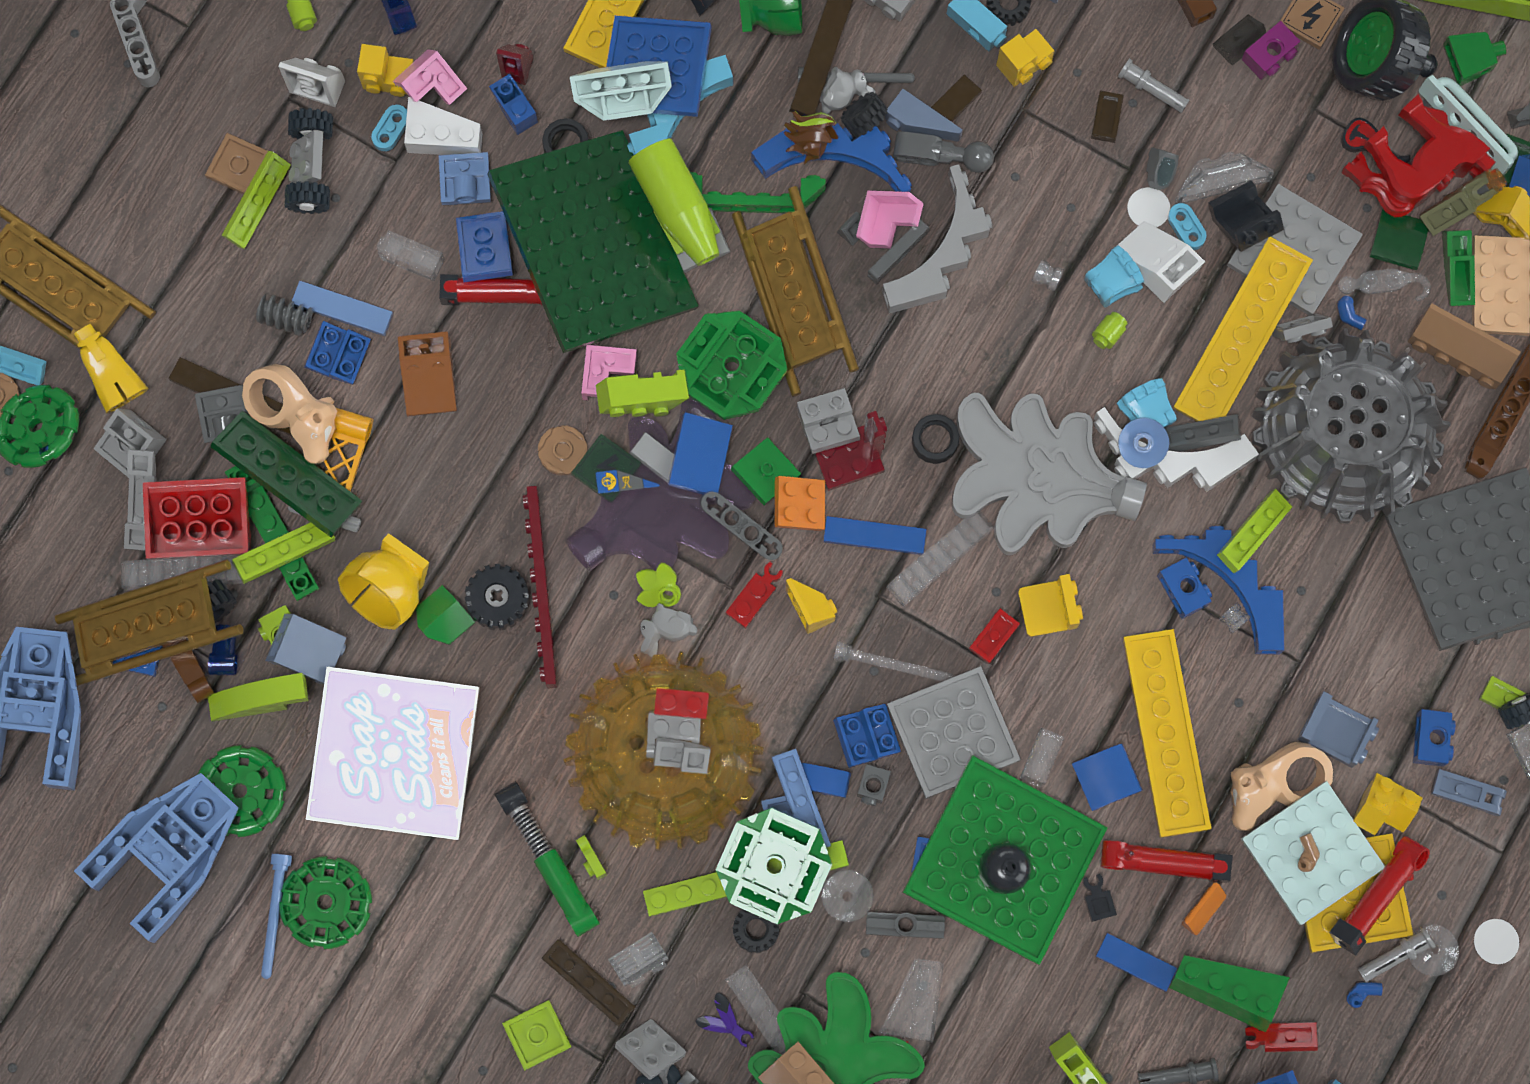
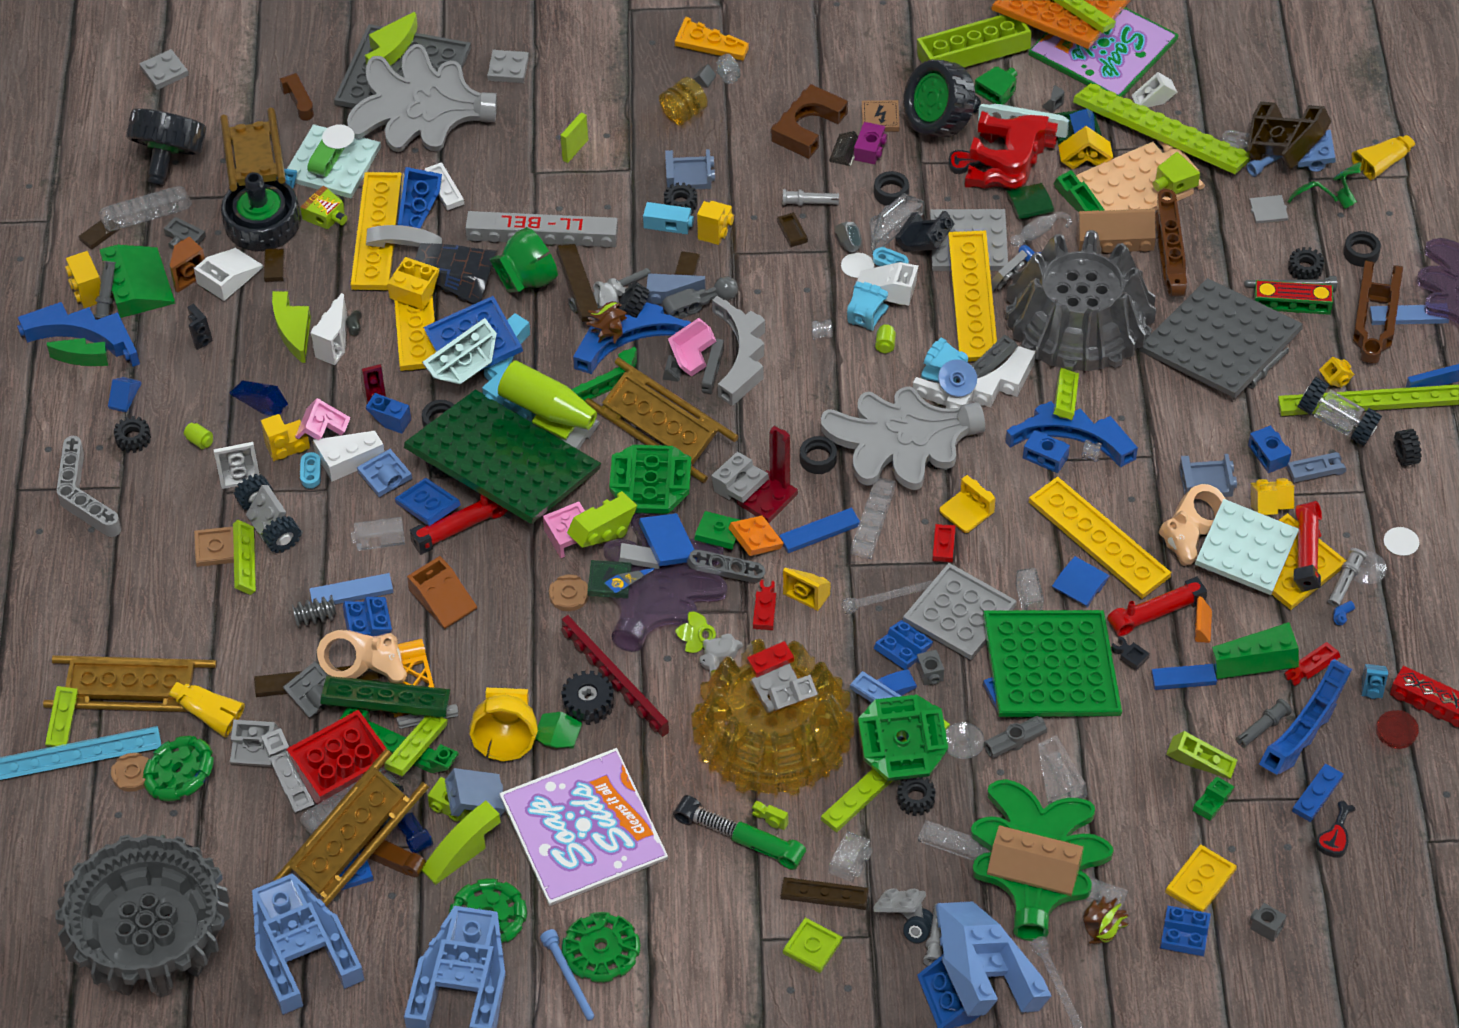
camera: 30 degrees left, 25 degrees down
dark purple piece [695,993,754,1048] -> none
black cylinder [979,842,1031,894] -> none
medium nougat arm [1297,833,1320,872] -> none
olive plate [1420,168,1507,236] -> none
none -> black tyre [874,171,909,206]

